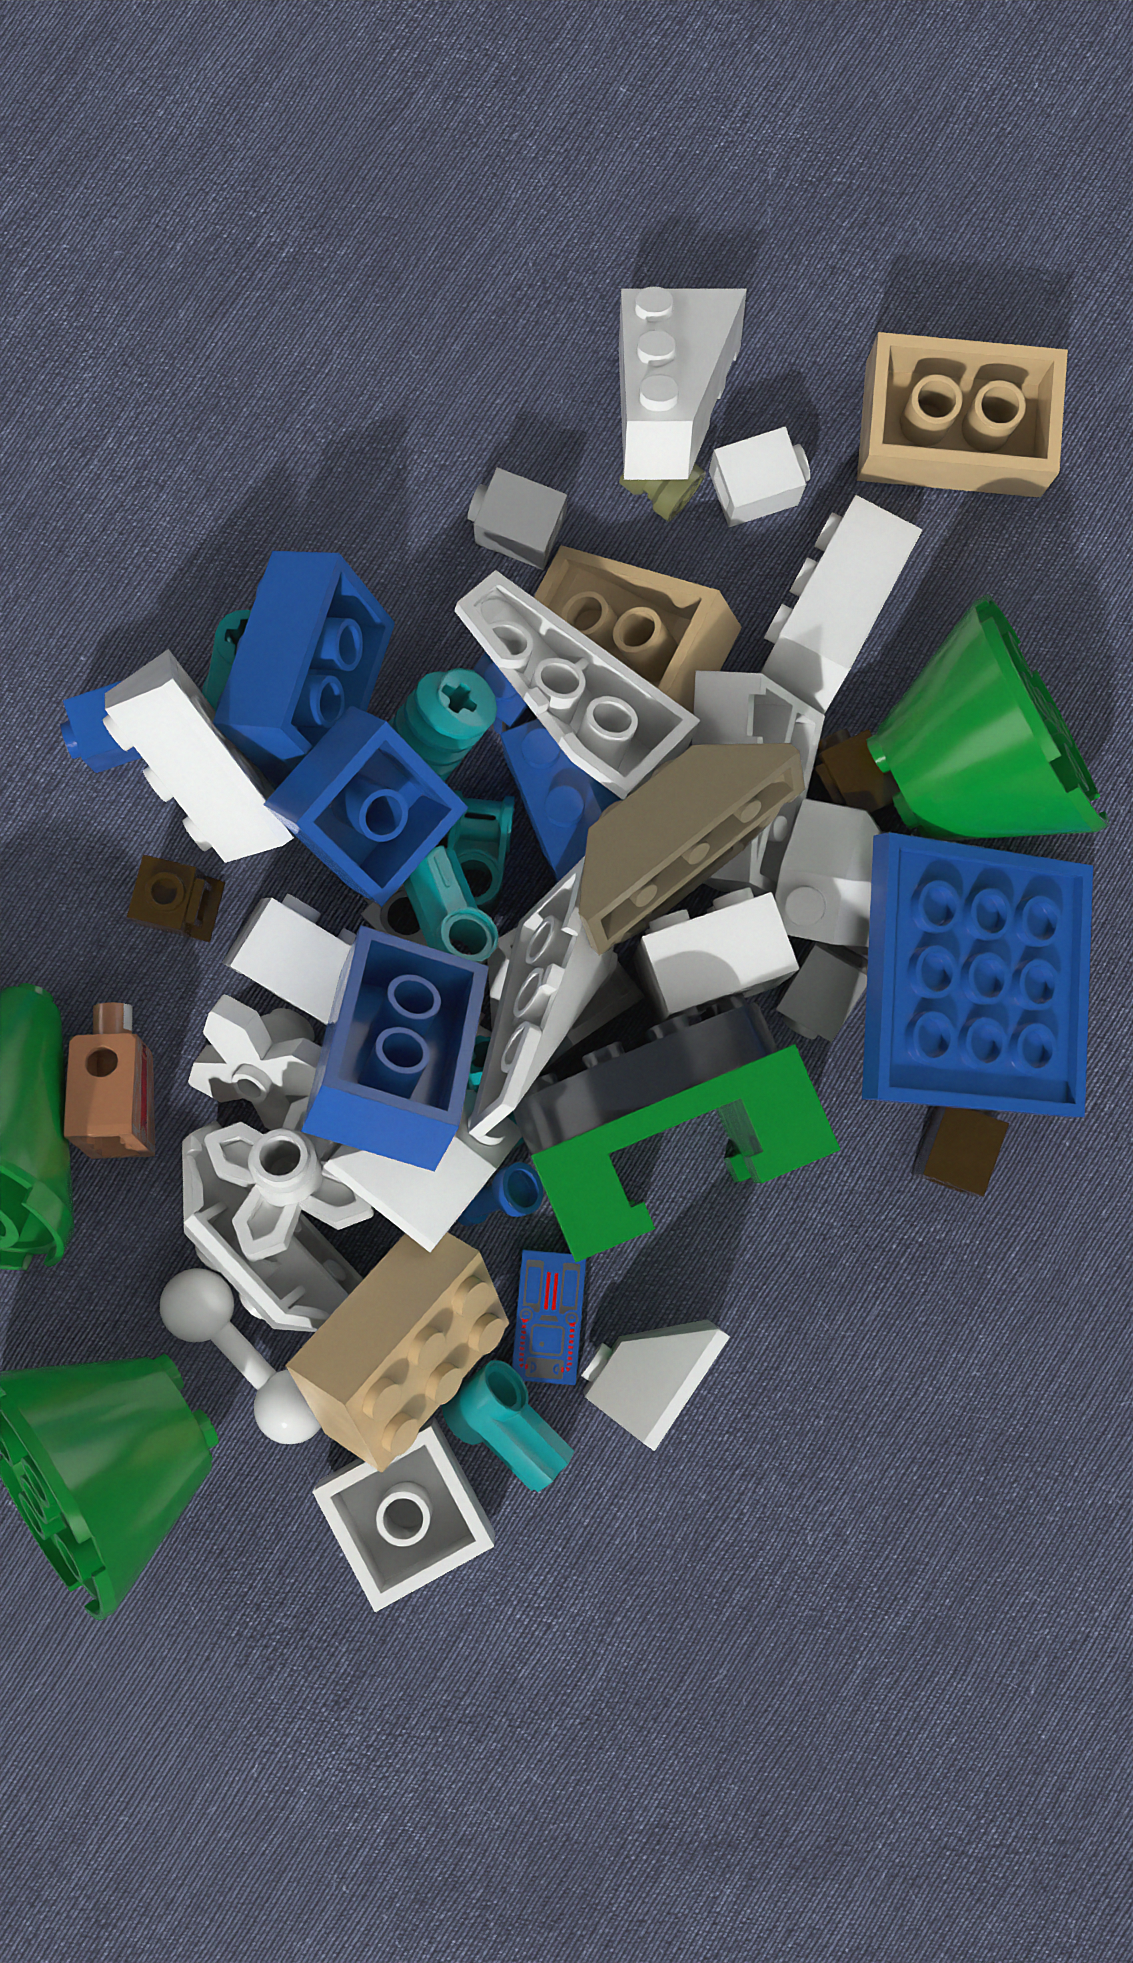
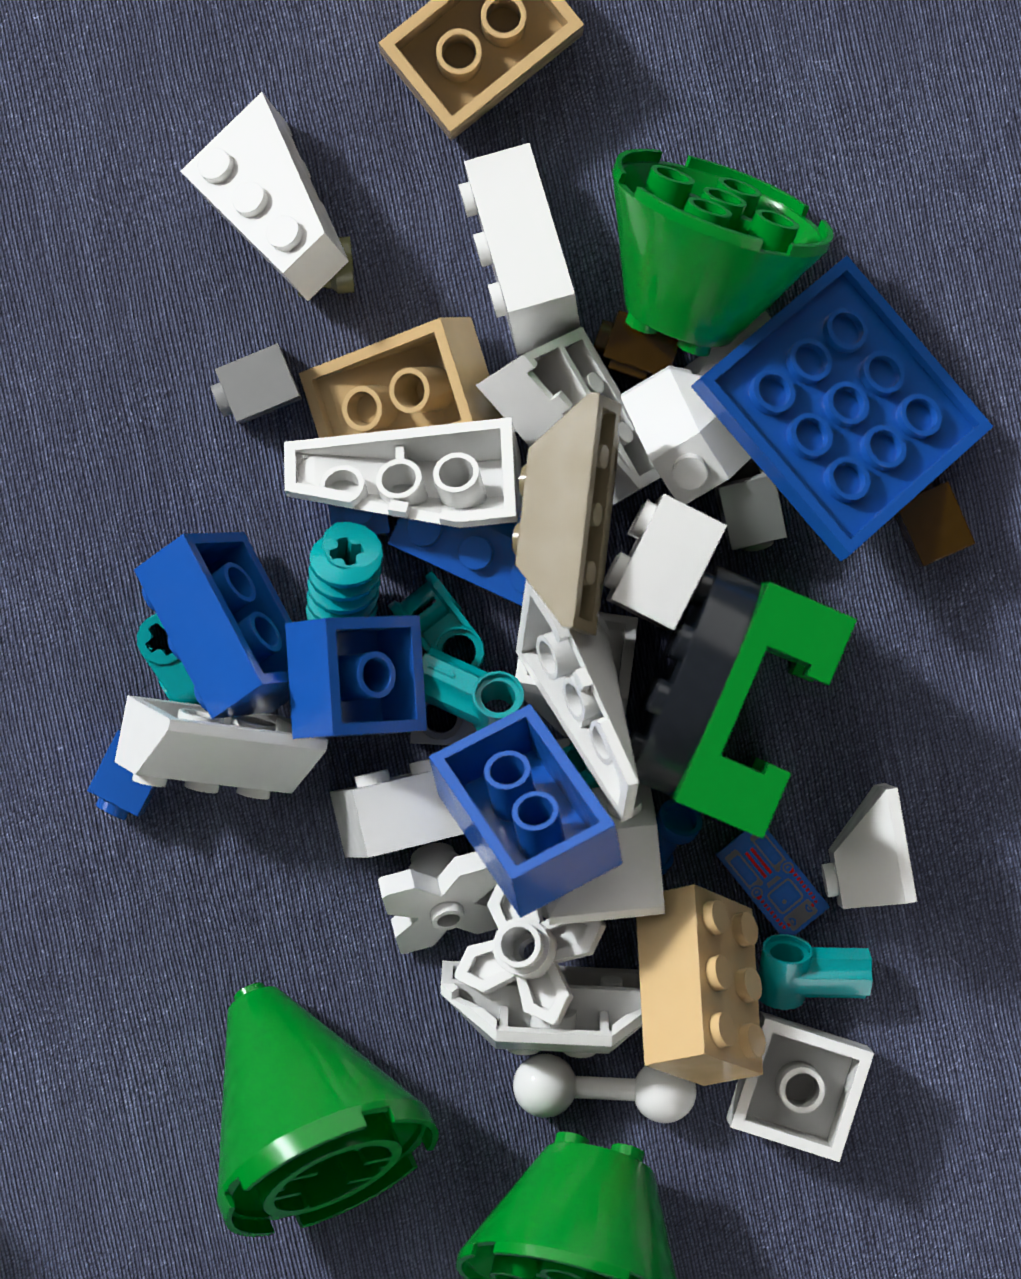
camera: 35 degrees left, 5 degrees up
nougat torso [64,1002,155,1159] -> none
dark brown window [127,854,226,943] -> none
white brick [709,426,810,527] -> none

